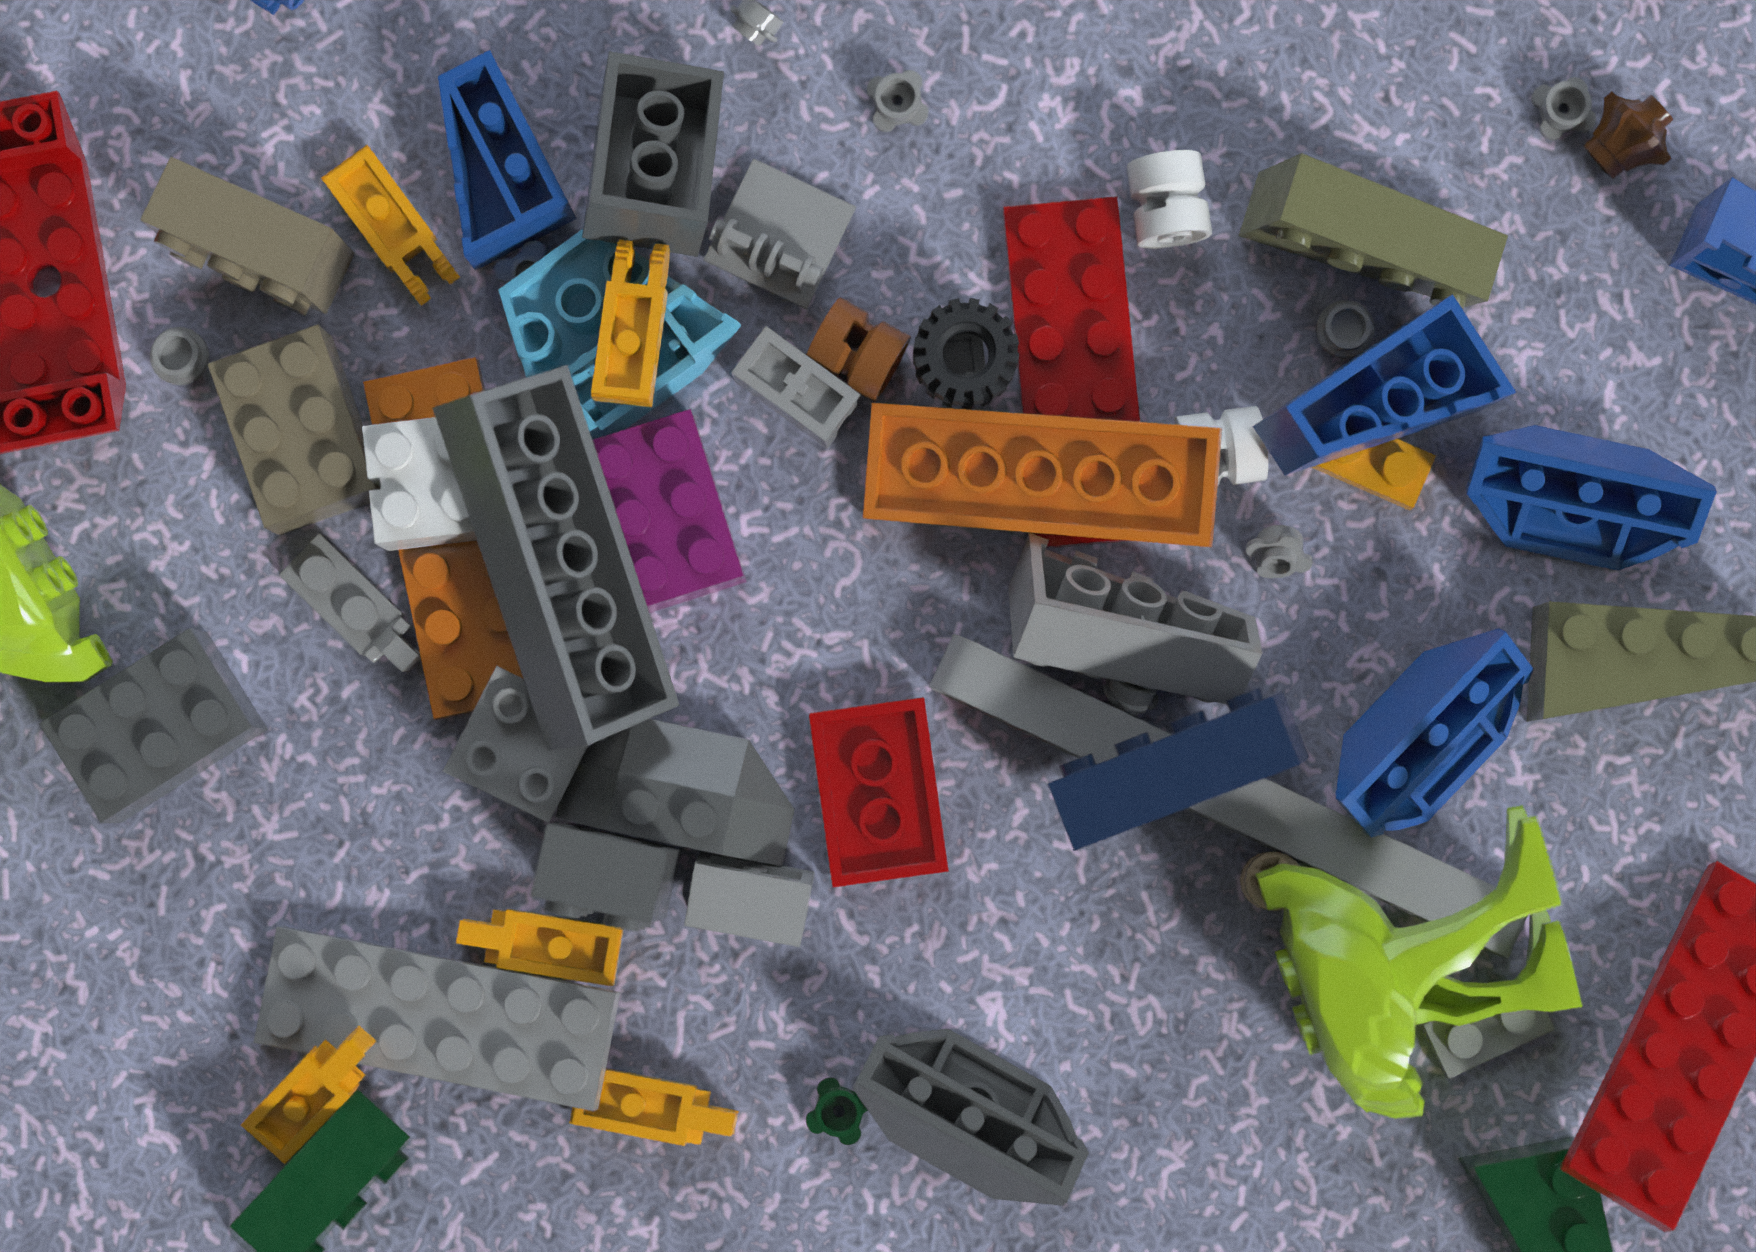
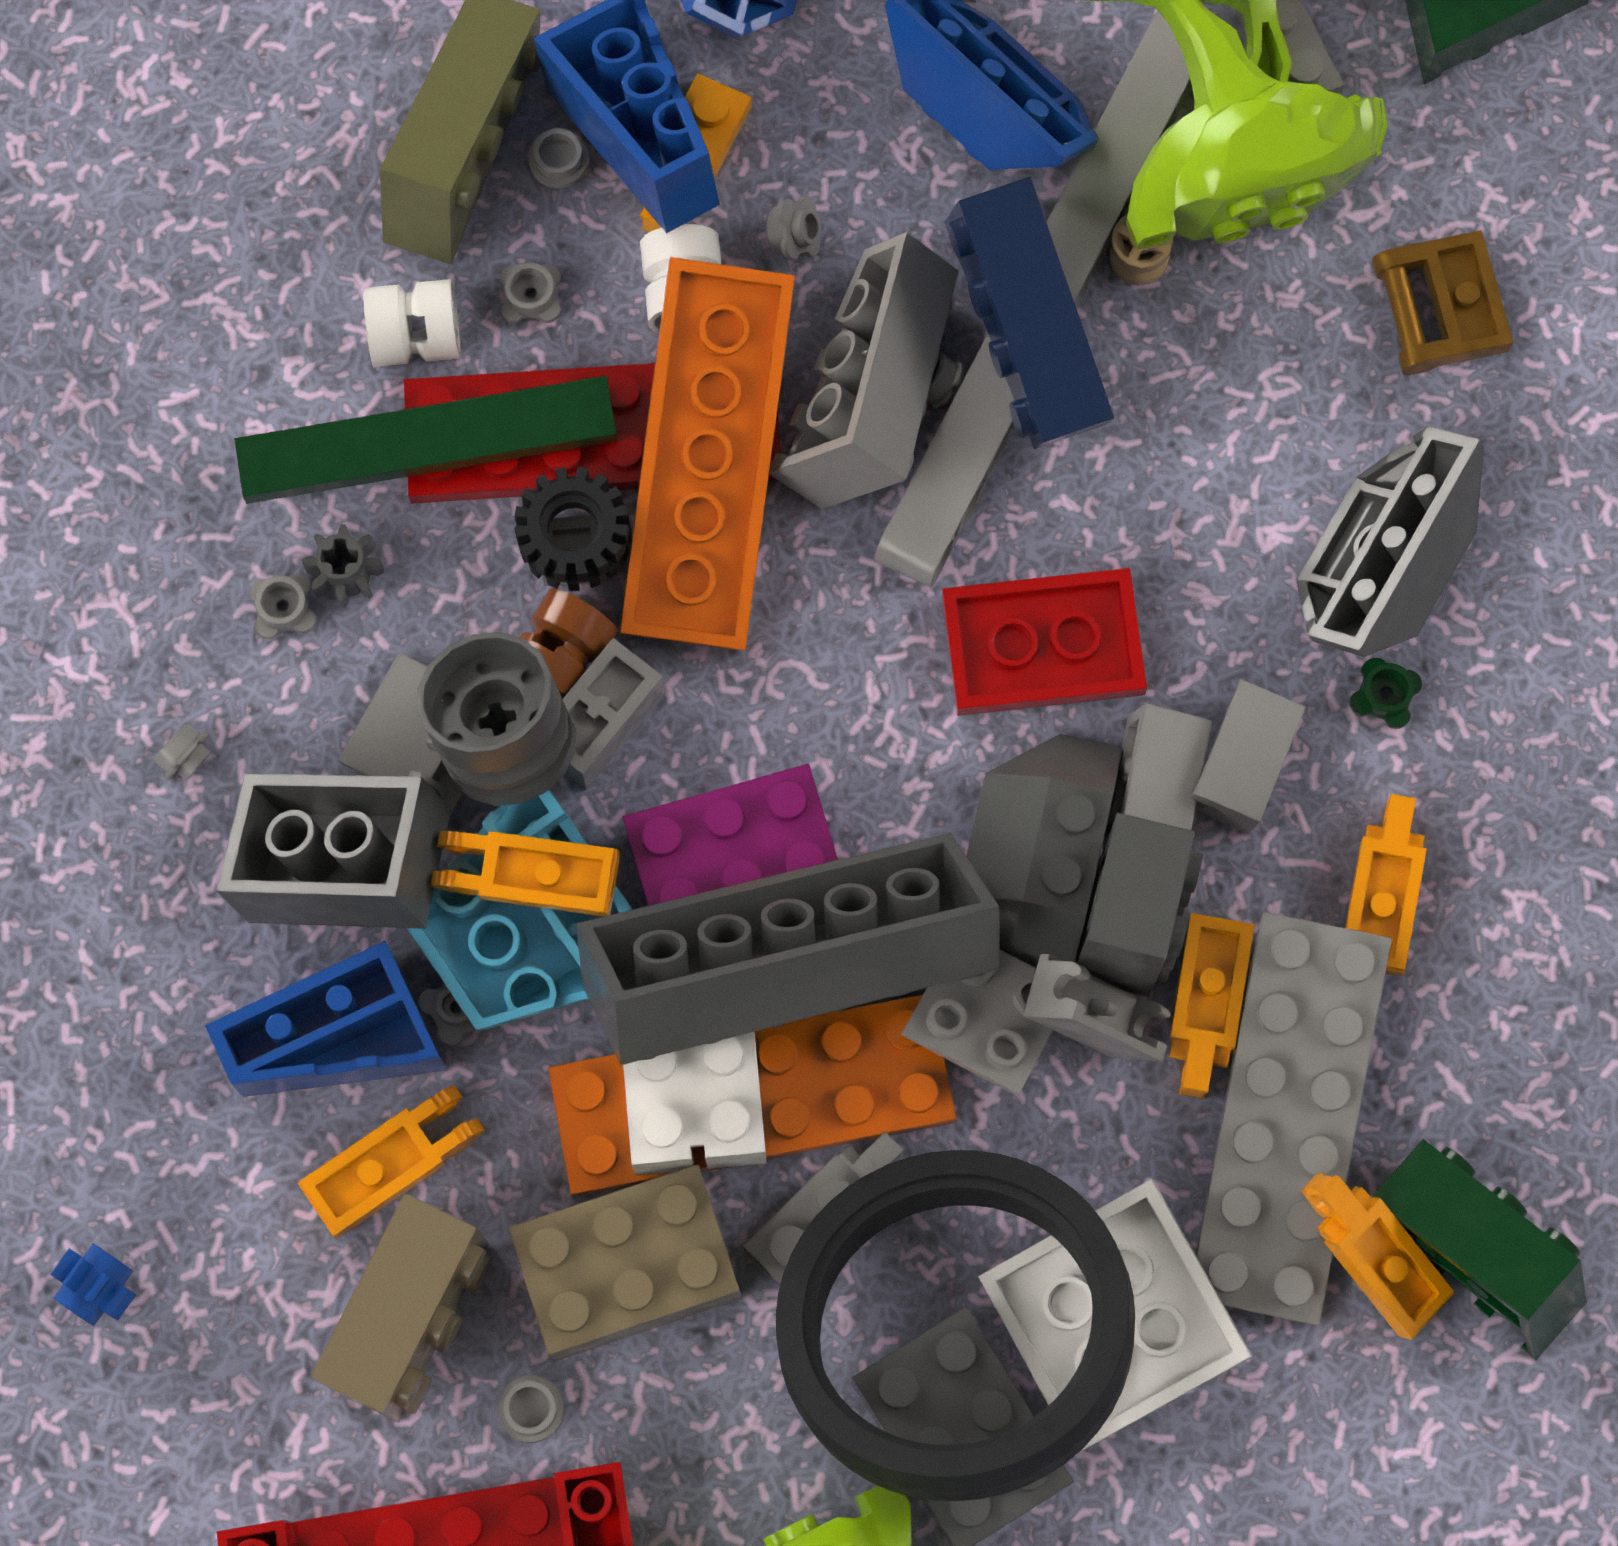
camera: 90 degrees left, 10 degrees down
none -> dark green tile [234,376,618,504]
none -> dark grey gear [302,524,384,608]
none -> dark grey wheel [417,632,576,806]
none -> light grey plate [500,263,561,324]
none -> black tyre [776,1150,1135,1501]
none -> white plate [978,1179,1252,1454]
none -> light grey hinge [1023,954,1170,1062]
none -> light grey hinge [1192,679,1306,834]
none -> pearl gold plate [1372,230,1513,376]

